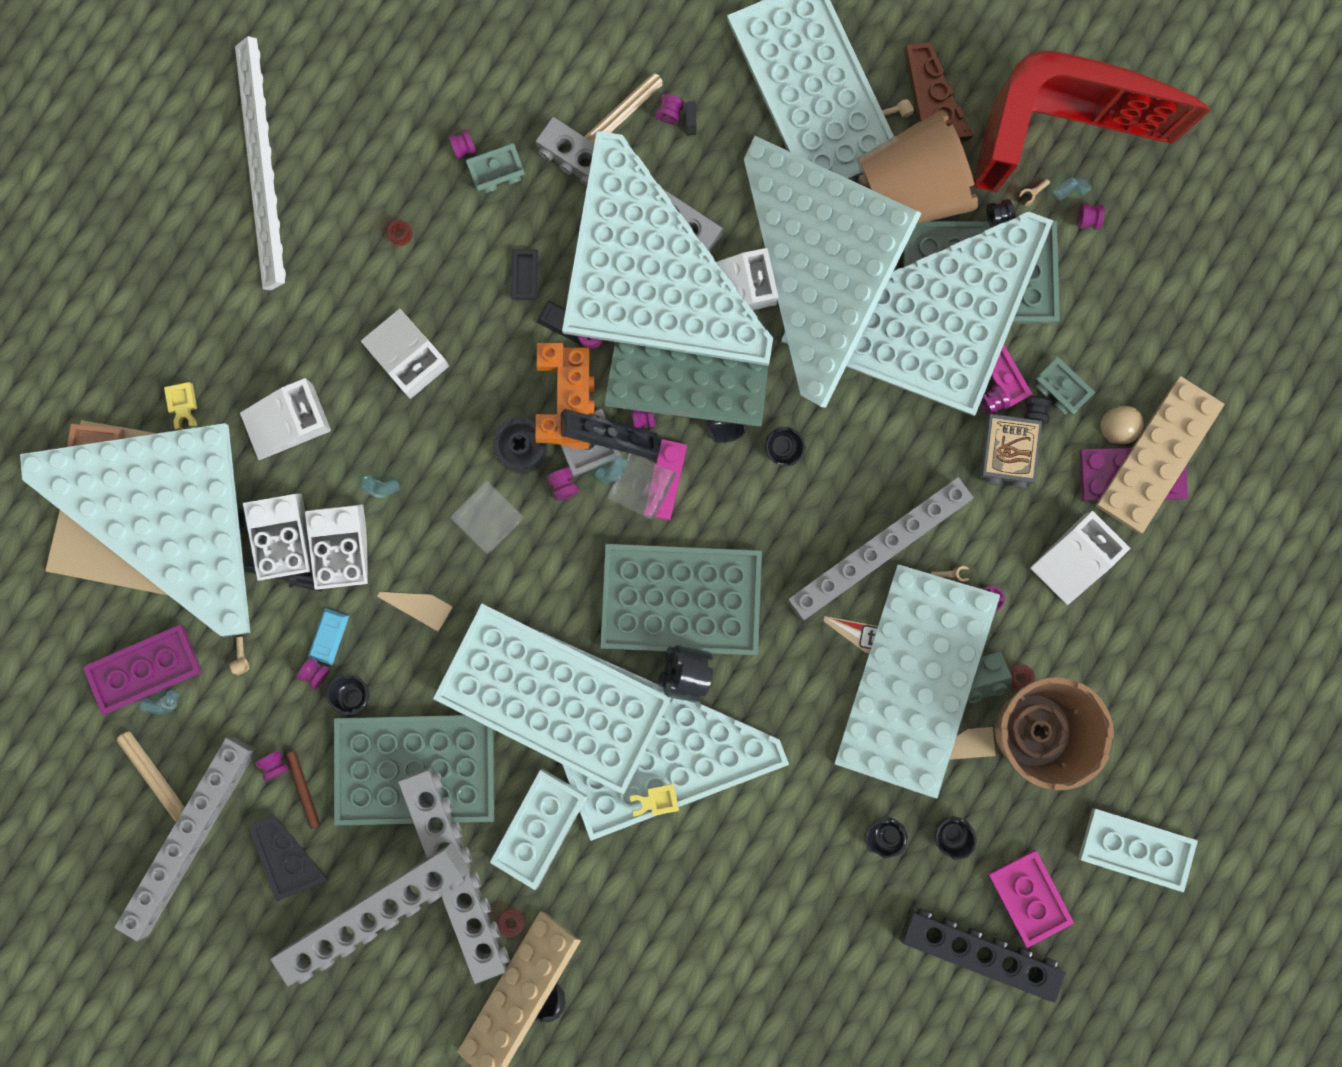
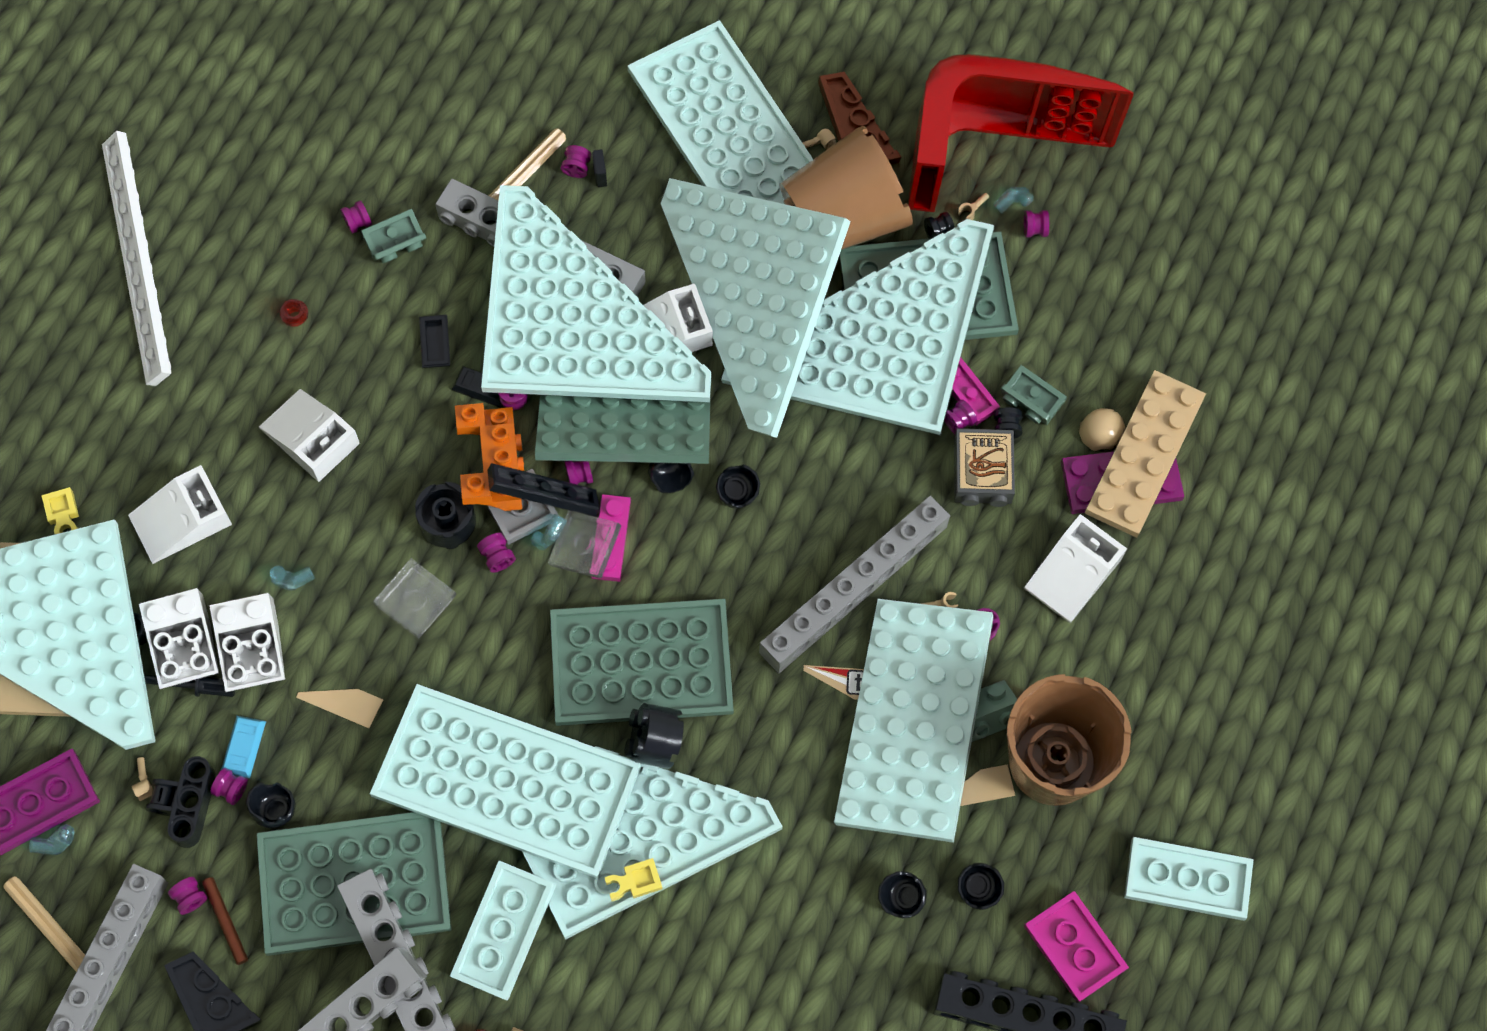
camera: 10 degrees left, 15 degrees down
none -> black piece [145,756,216,848]

